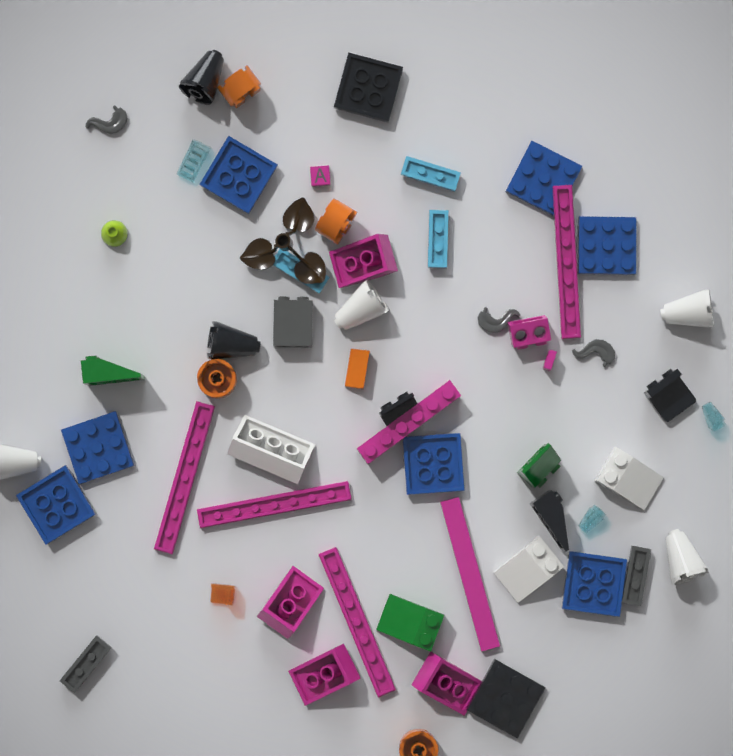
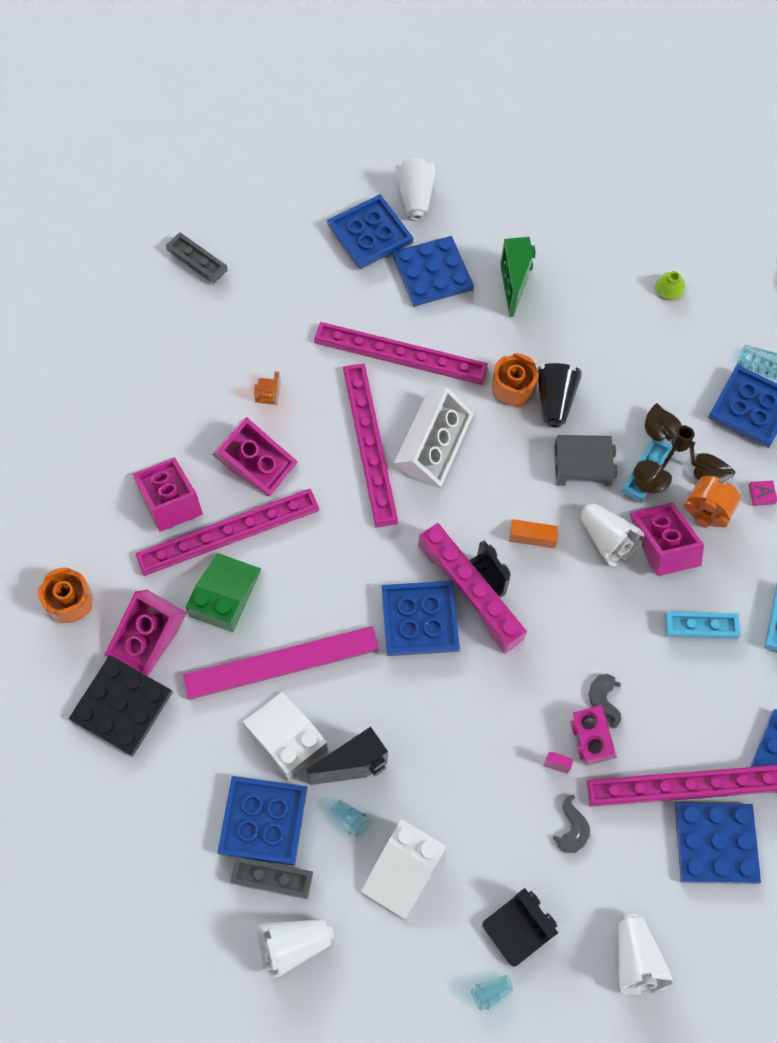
camera: 90 degrees right, 20 degrees down
green slope [517,443,561,488] -> none

